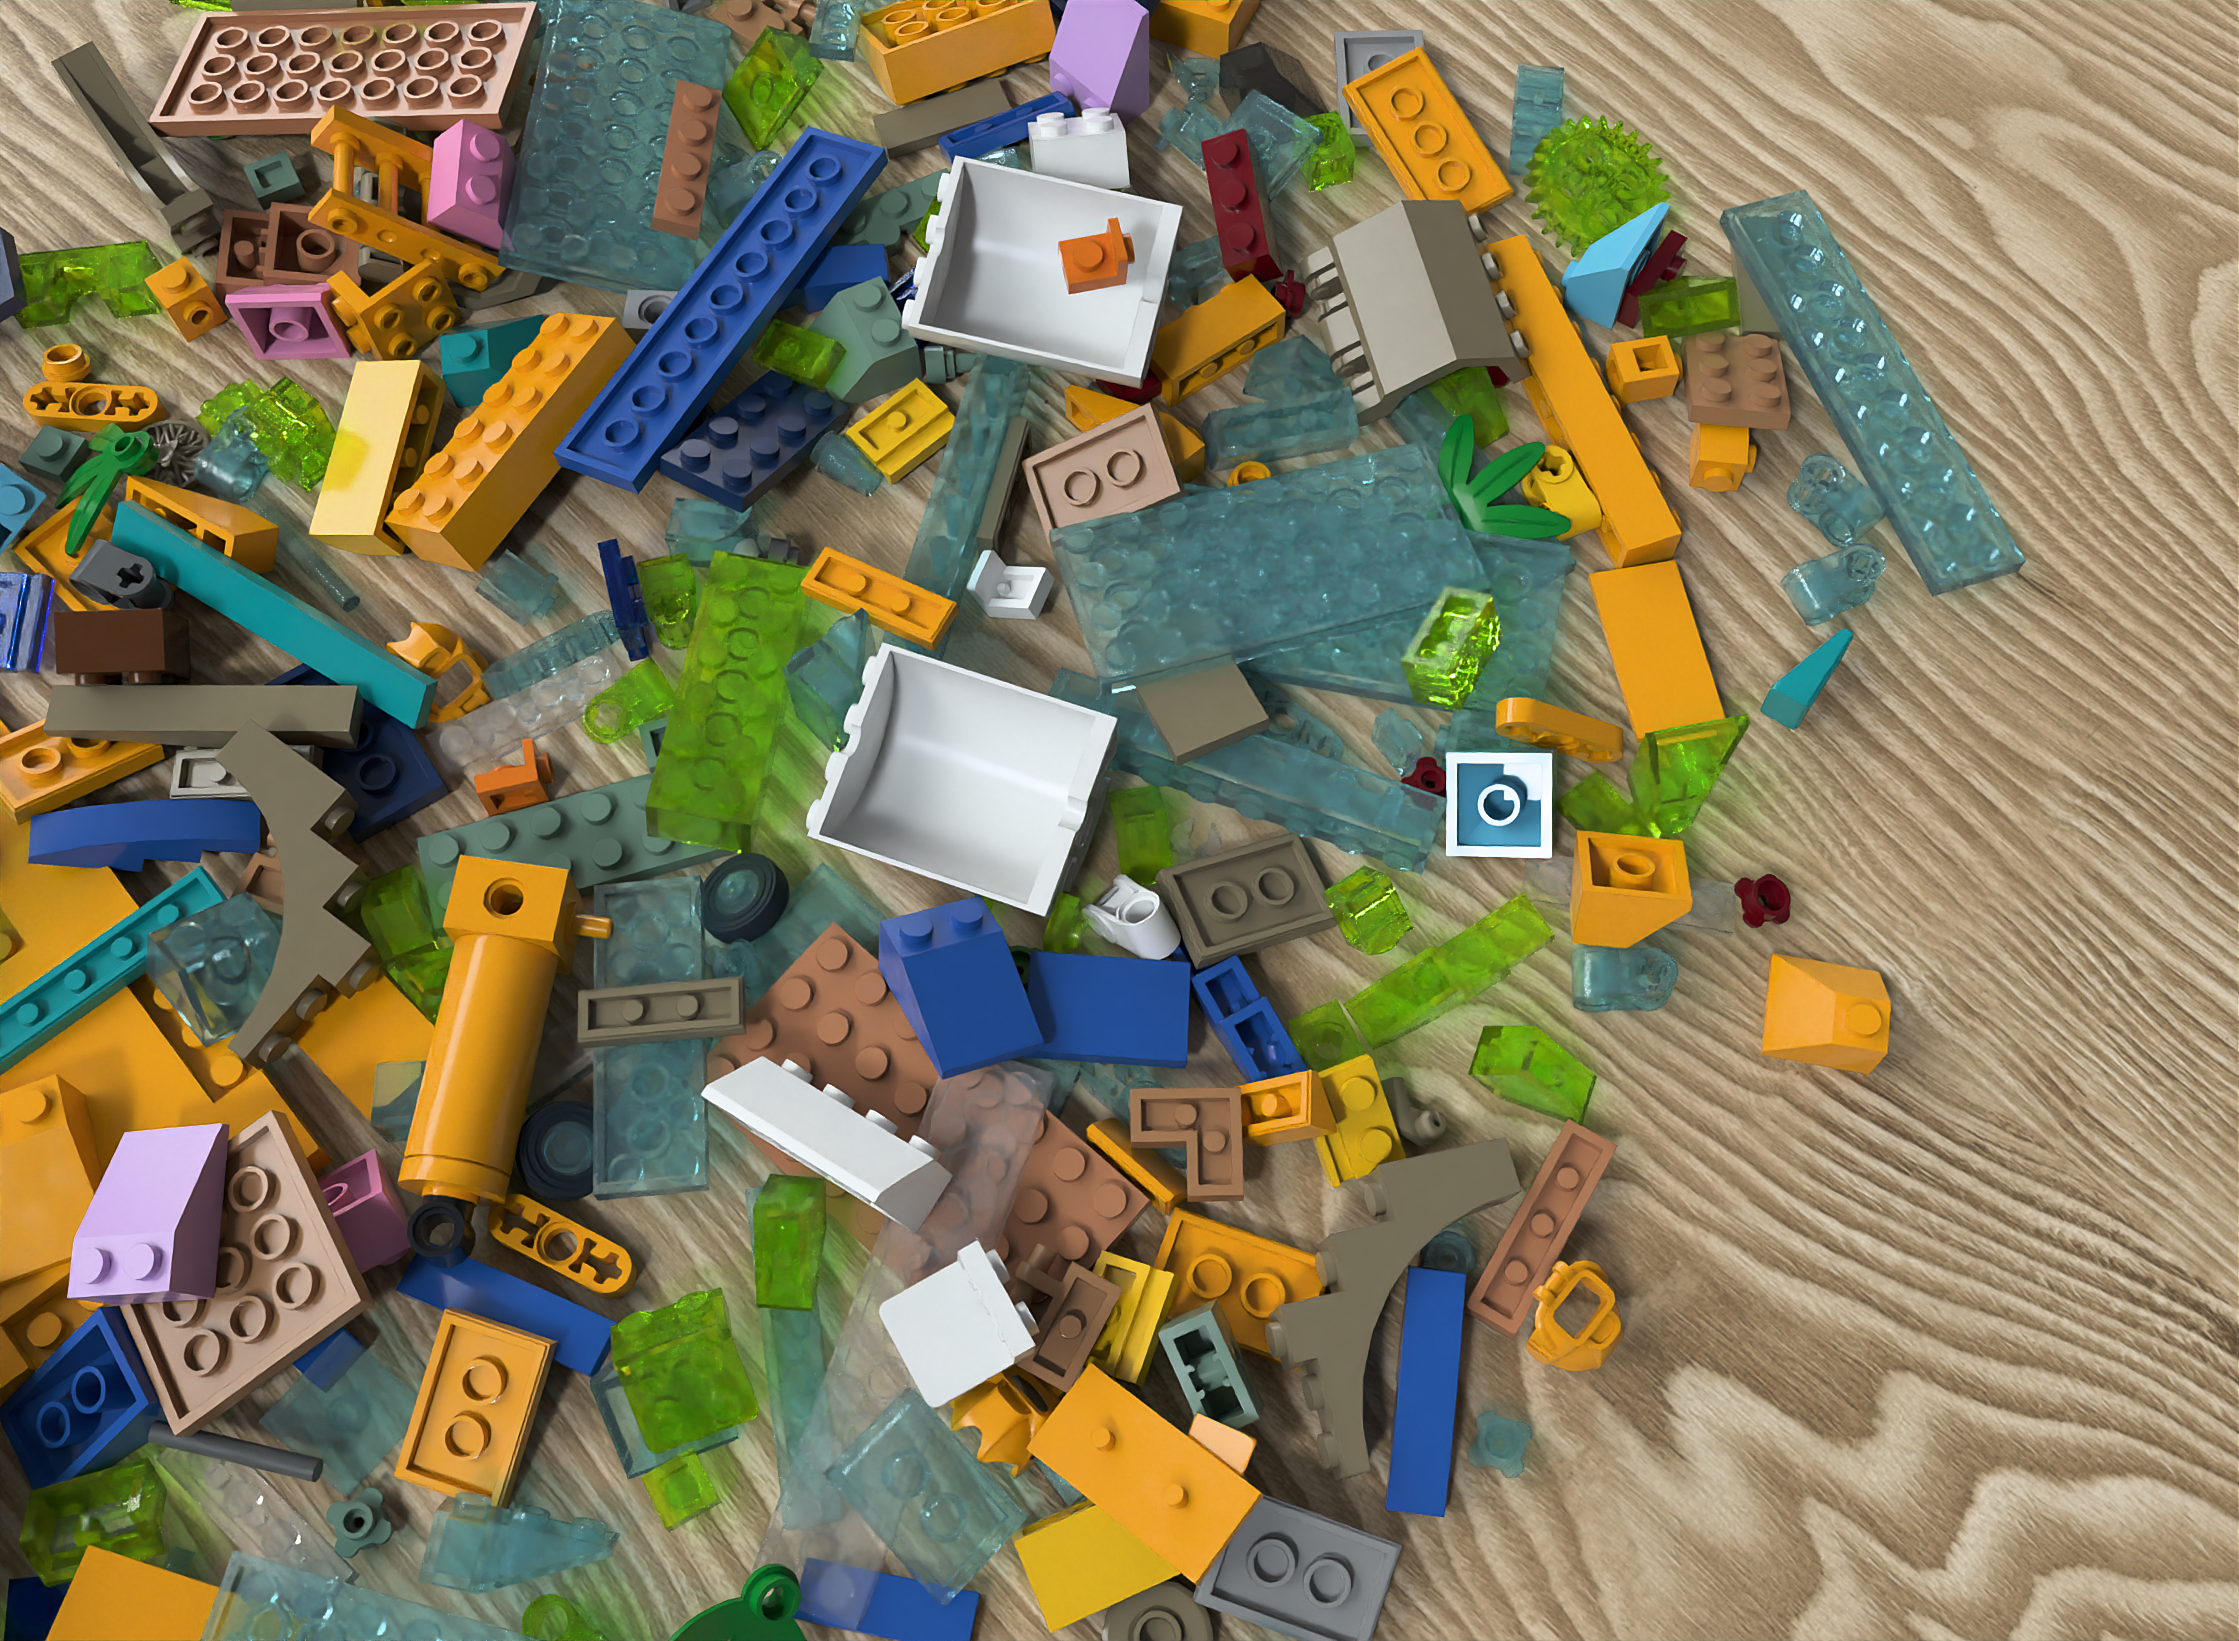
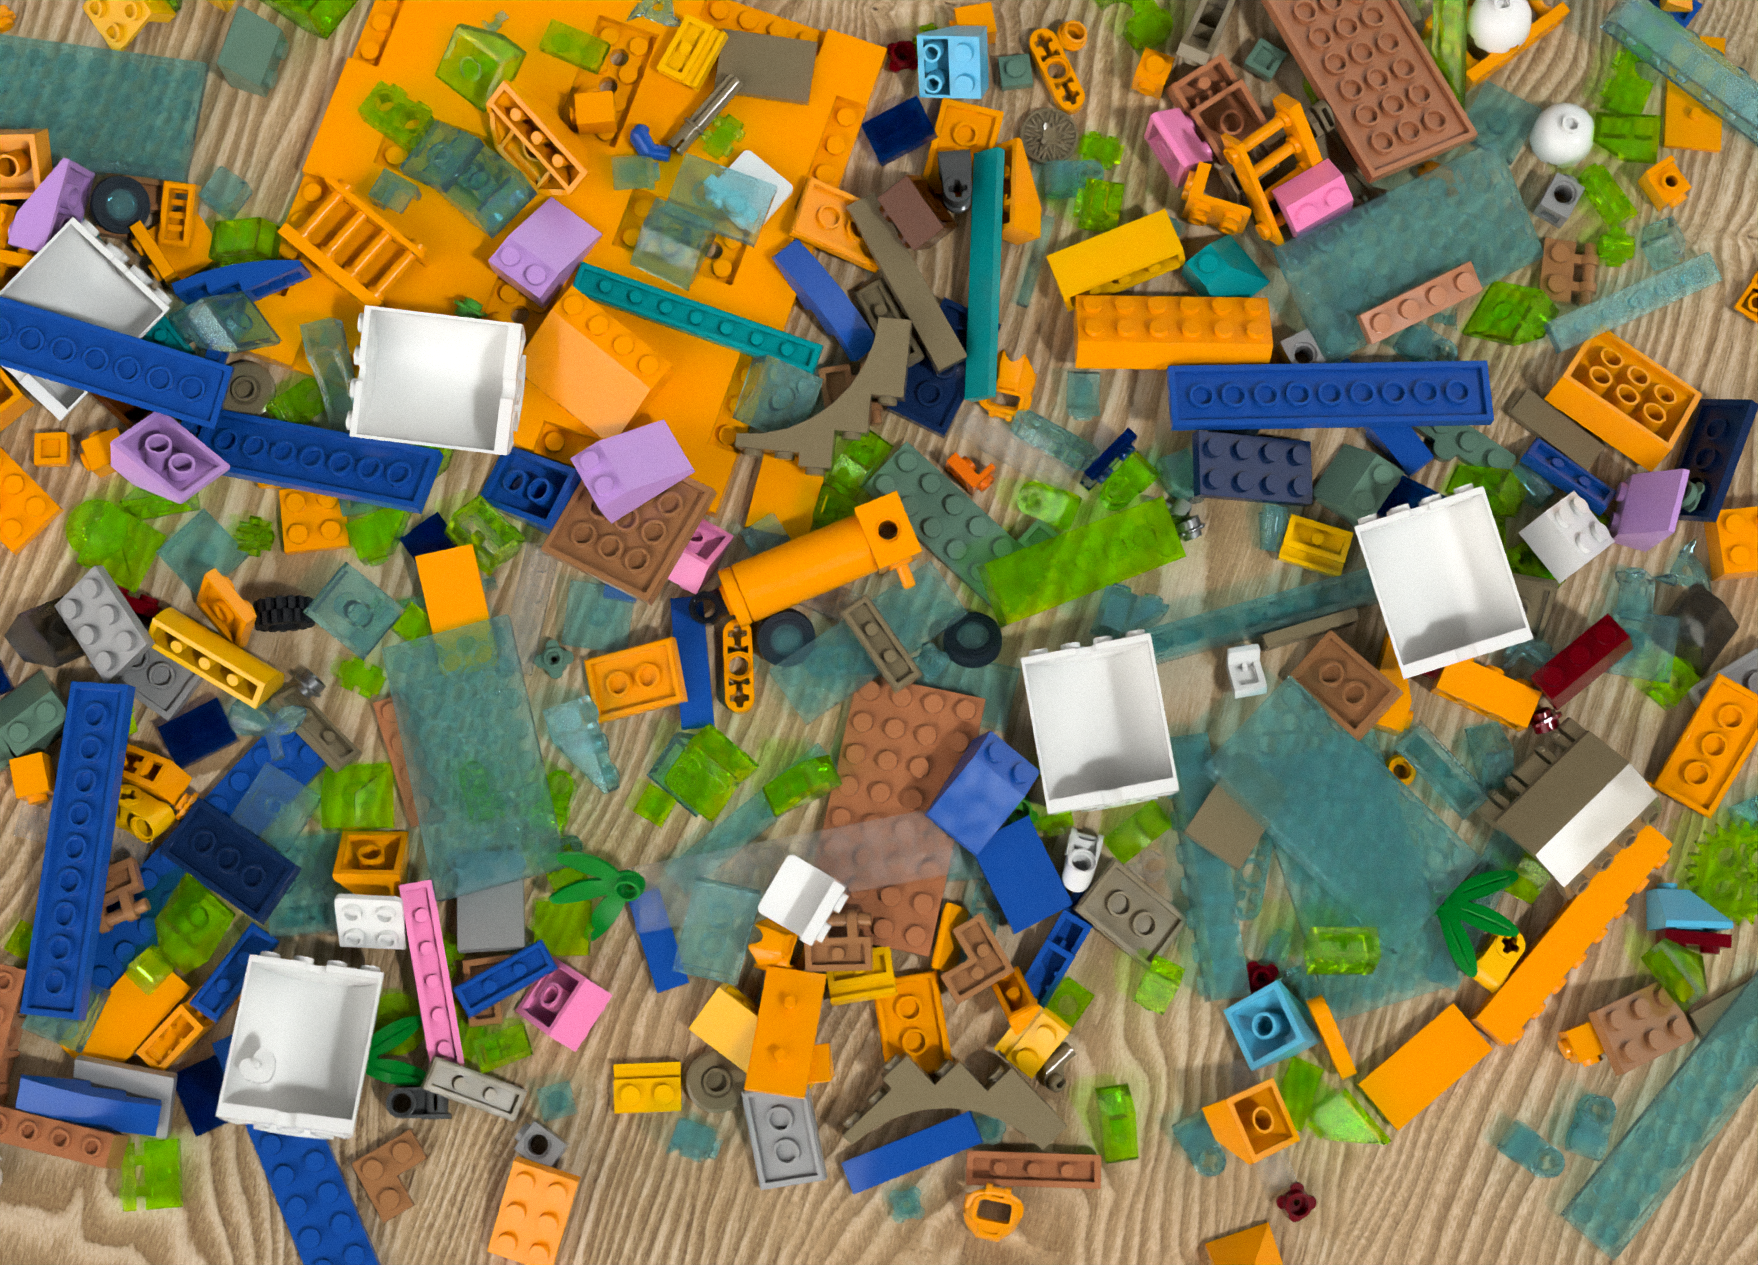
camera: 55 degrees right, 15 degrees up
green plant [54,423,159,555] -> none
dark grey bar [148,1420,324,1482] -> none
white slope [701,1056,953,1234] -> none
clear neon green plate [750,319,847,390] -> none
light orange tile [800,546,959,652] -> none
orange bracket [1058,217,1135,295] -> none
sand green brick [1158,1299,1265,1429] -> none
clear neon green slope [1343,892,1555,1050] -> none
light orange brick [1603,335,1683,409] -> none
teal slope [1760,628,1853,730] -> none

